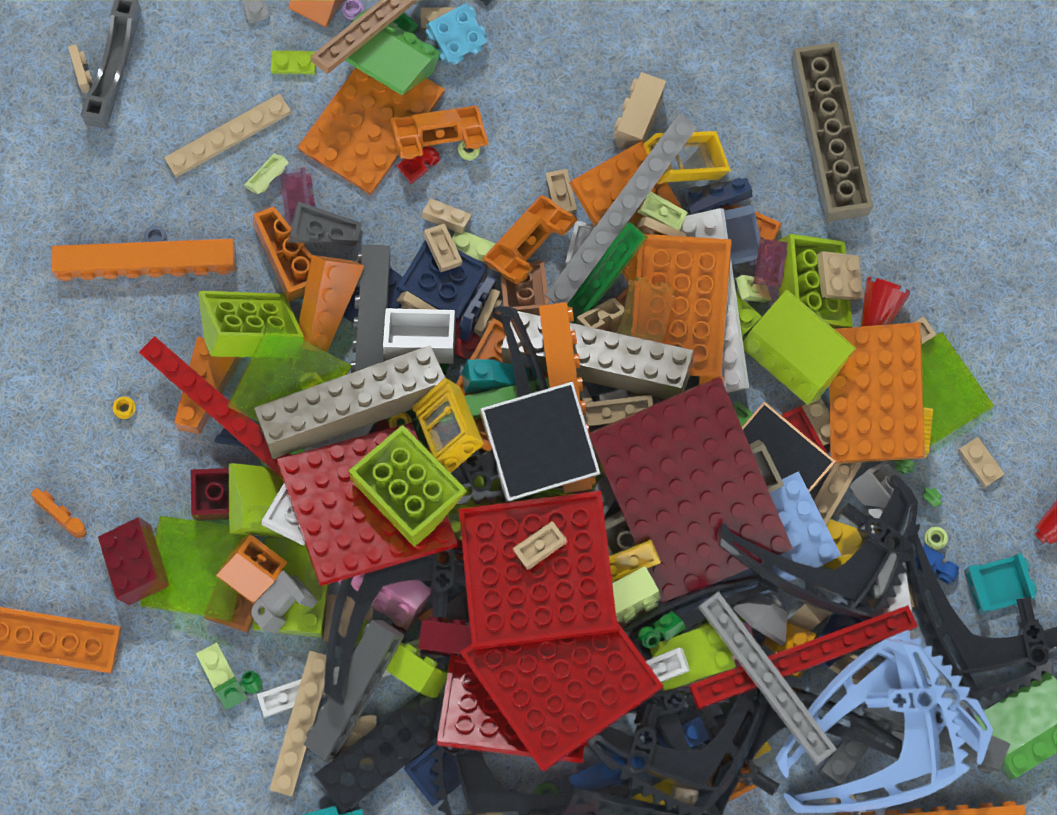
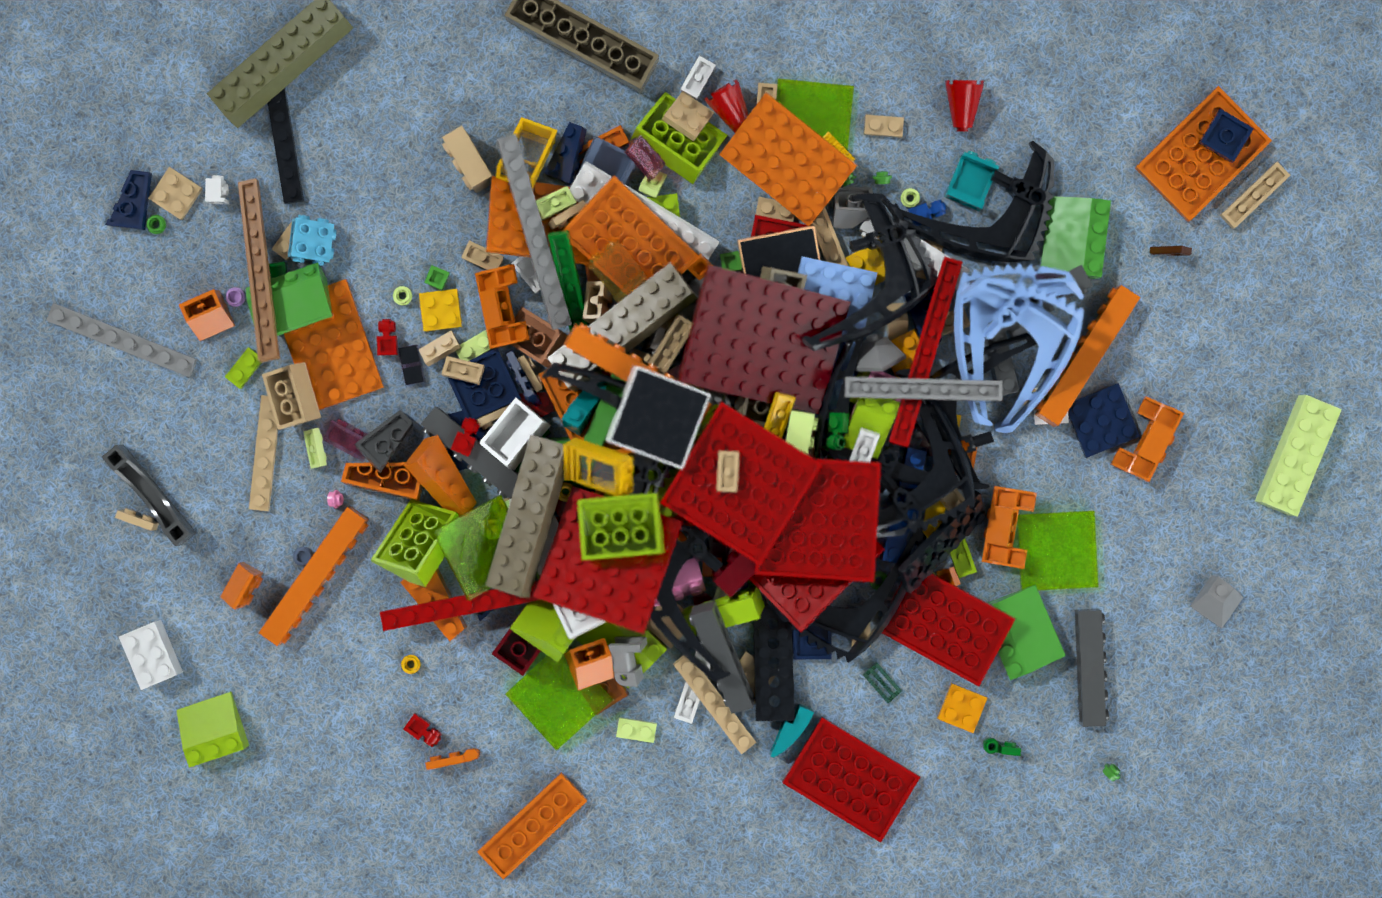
camera: 50 degrees left, 15 degrees up
dark red brick [98,517,170,605] -> none
green plate [214,670,263,710] -> none
orange bracket [390,105,488,159] -> none
lime slope [743,290,856,405] -> none
none -> orange slope [220,562,263,610]
none -> tan brick [262,362,321,430]
none -> bright pink plate [327,490,344,509]
none -> black tile [398,344,425,386]
none -> red plate [403,713,442,747]
none -> yellow plate [419,289,462,332]
none -> bright green plate [424,265,450,290]
none -> red plate [451,417,480,457]
none -> white plate [680,56,716,100]

